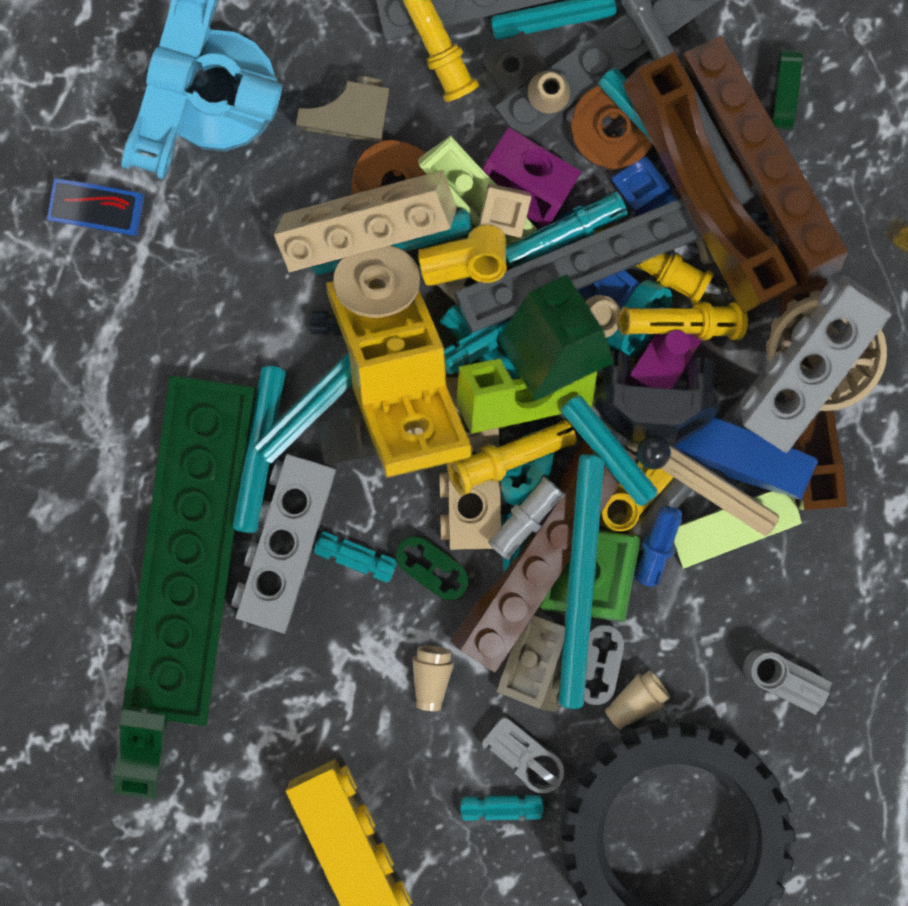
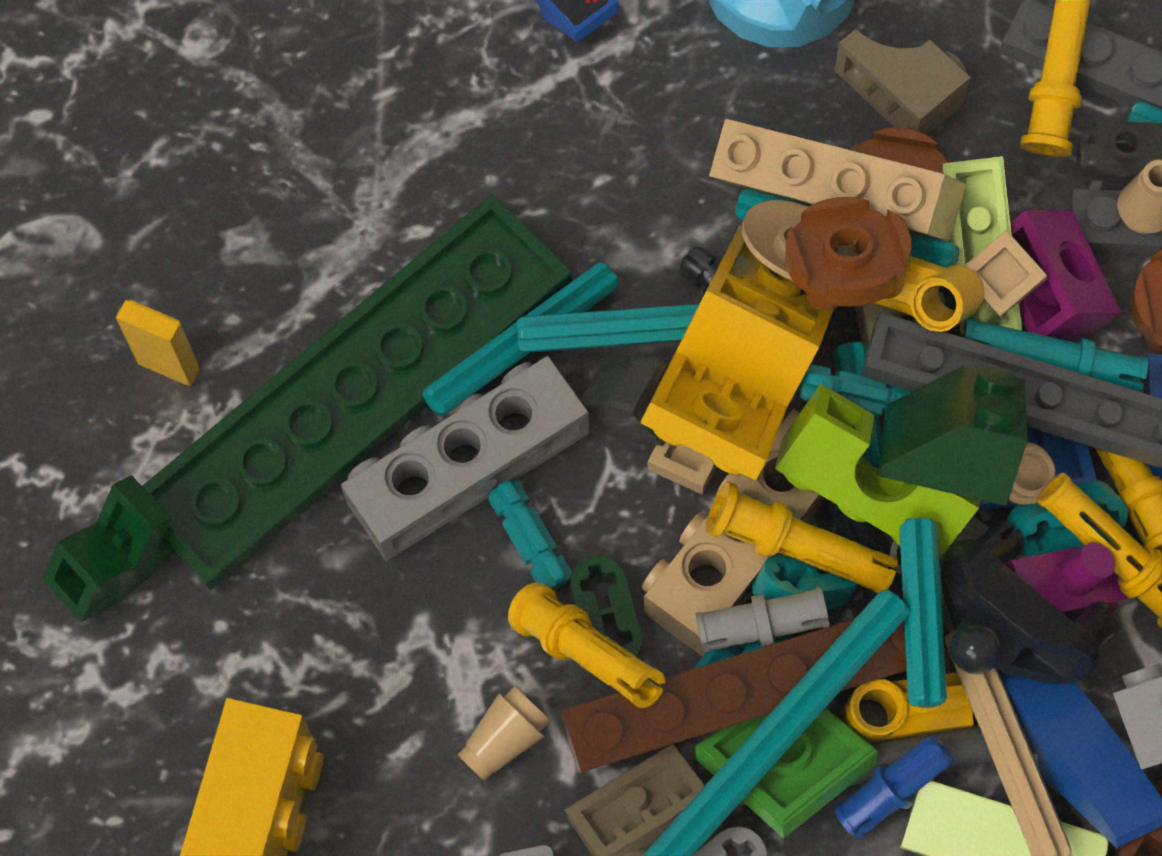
camera: 45 degrees right, 20 degrees down
none -> yellow tile [116,299,200,387]
none -> yellow pin [508,582,665,708]
none -> dark orange plate [785,197,912,310]

